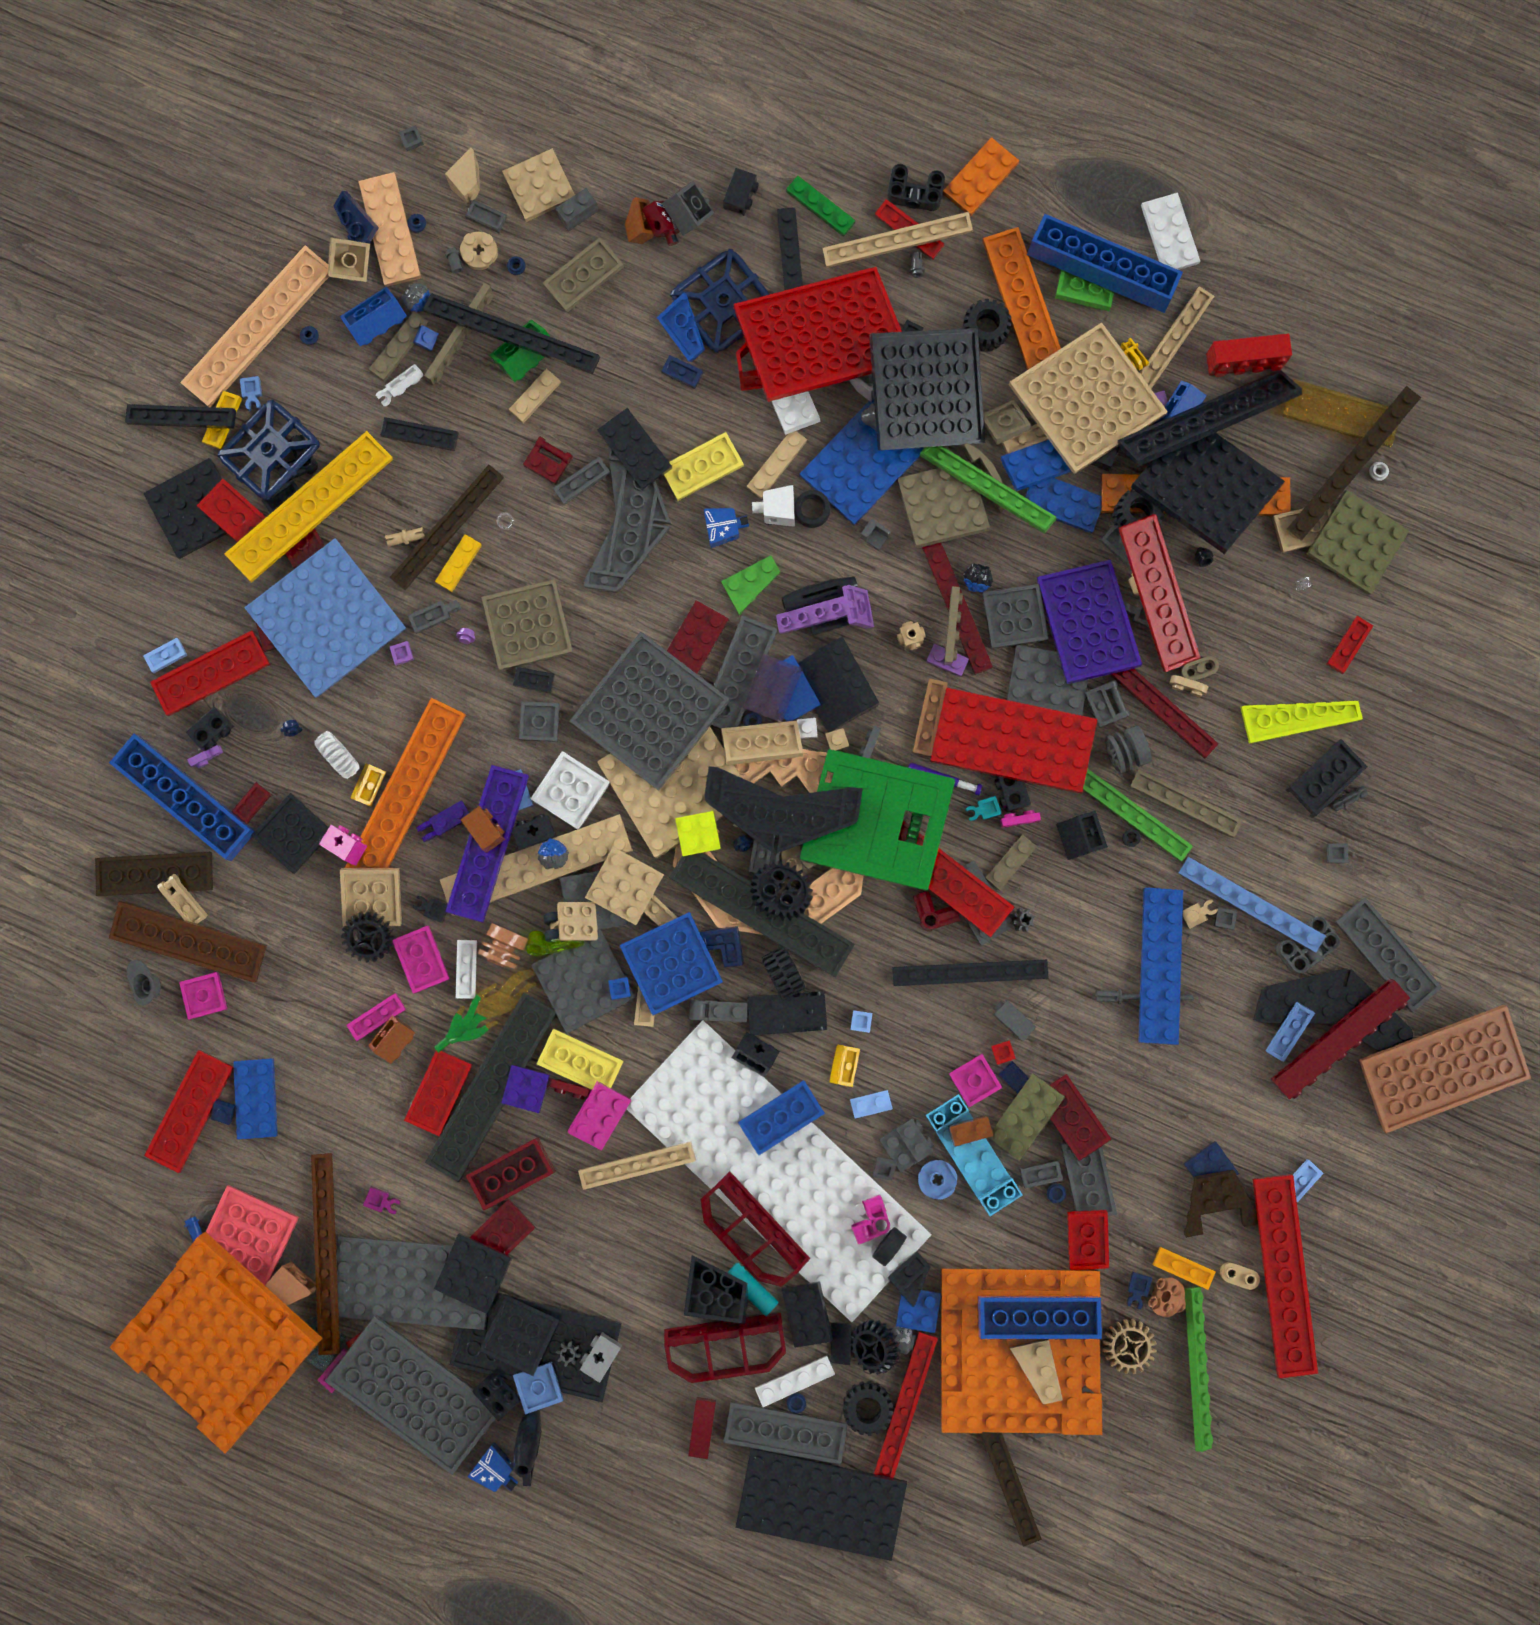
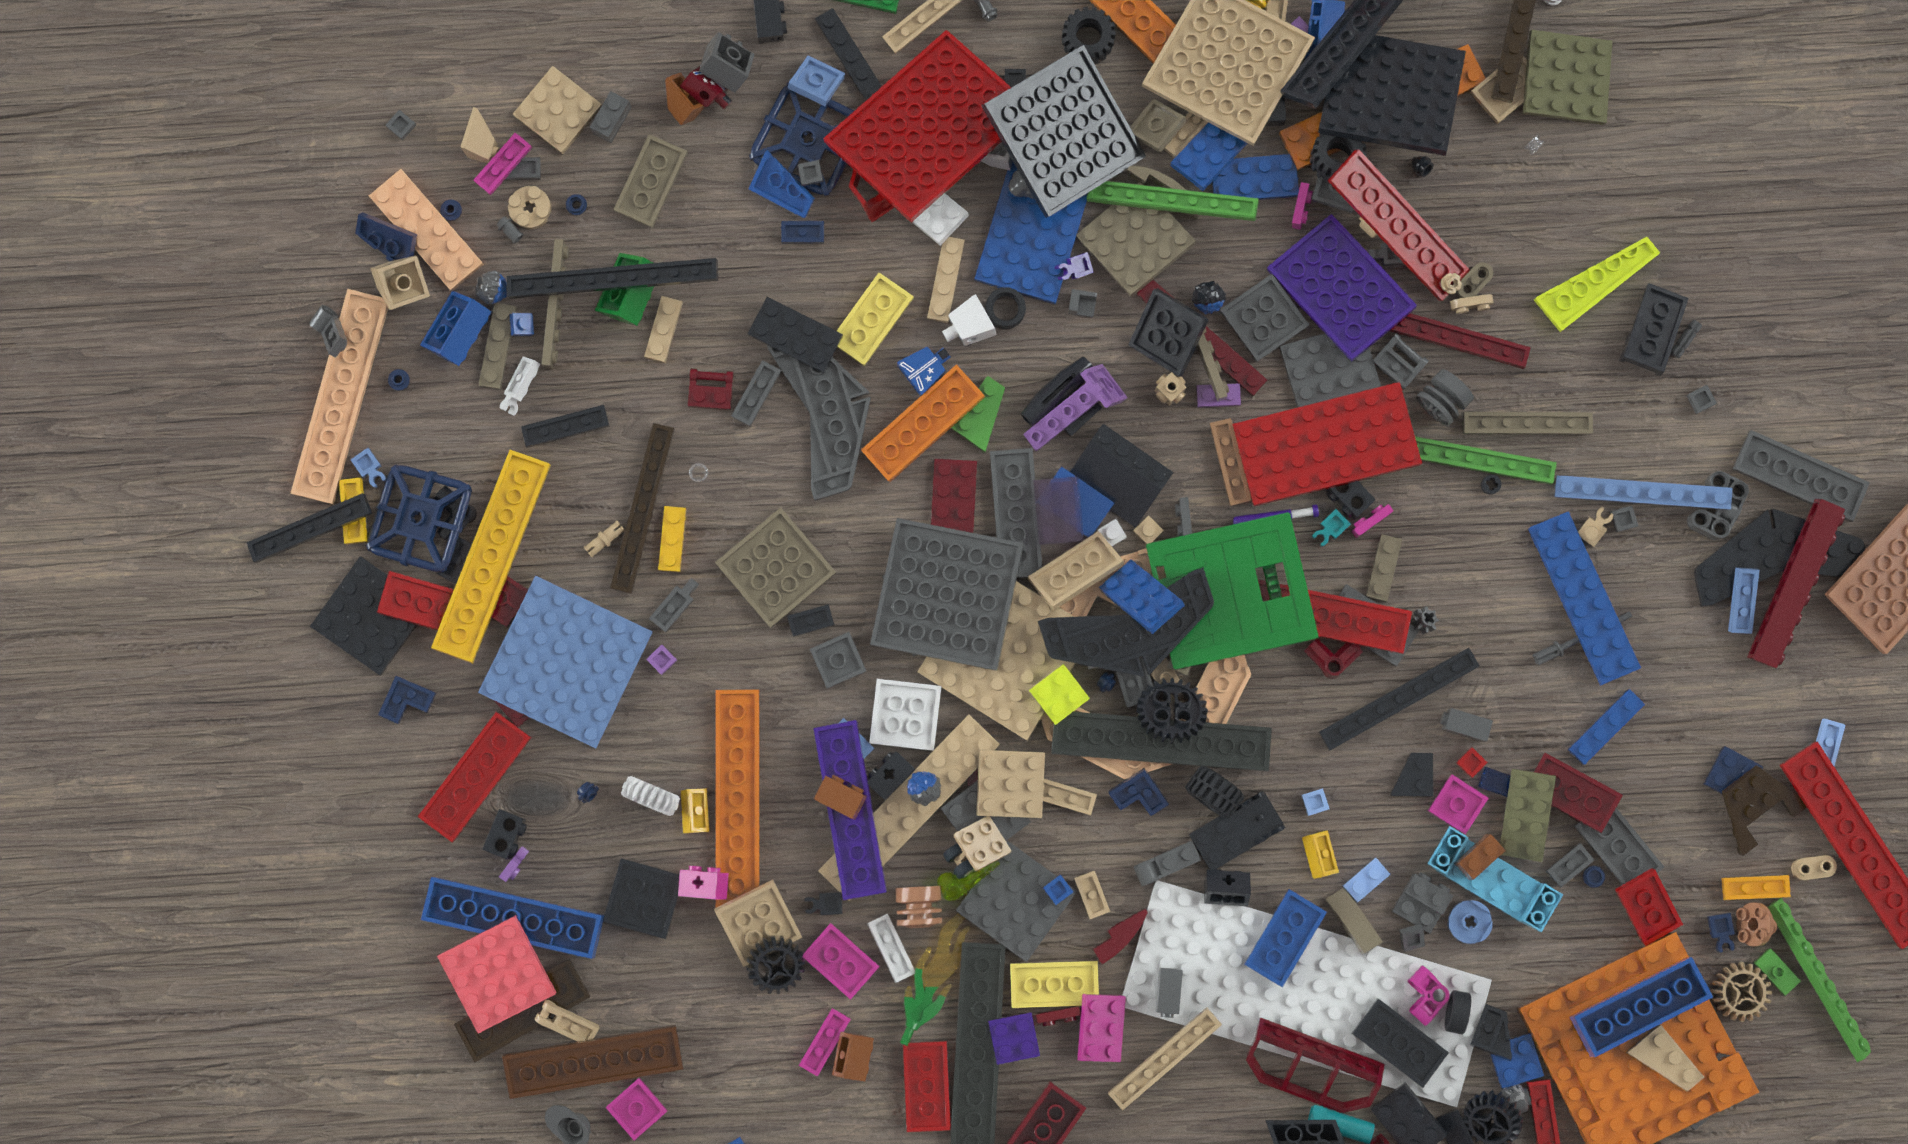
camera: 30 degrees left, 0 degrees up
light blue plate [143,638,188,673] -> none
dark red plate [231,782,272,824] -> none
dark purple hinge [416,800,469,842] -> none
medium lavender plate [456,628,475,644] -> none
blue plate [620,912,723,1016] -> none
dark blue plate [743,712,762,726] -> none
black slope [1056,810,1108,860] -> none
red plate [1326,616,1374,674] -> none
none -> dark grey plate [309,305,347,358]
none -> dark blue plate [378,676,437,724]
none -> coral plate [437,915,557,1033]
none -> dark pink plate [473,133,532,195]
none -> medium blue plate [788,56,845,106]
none -> dark grey plate [798,160,824,186]
none -> orange plate [861,364,985,482]
none -> plate [1055,252,1094,280]
none -> dark red slope [1092,908,1148,964]
none -> blue plate [1099,559,1185,634]
none -> black plate [1128,288,1209,377]
none -> dark grey brick [1156,968,1183,1018]
none -> dark pink plate [1292,182,1313,230]
none -> dark tan slope [1325,888,1383,954]
none -> black plate [1352,998,1449,1088]
none -> black wing [1390,753,1433,797]
none -> tan plate [1441,273,1462,294]
none -> blue plate [1568,689,1645,765]
none -> bright green plate [1753,948,1801,996]

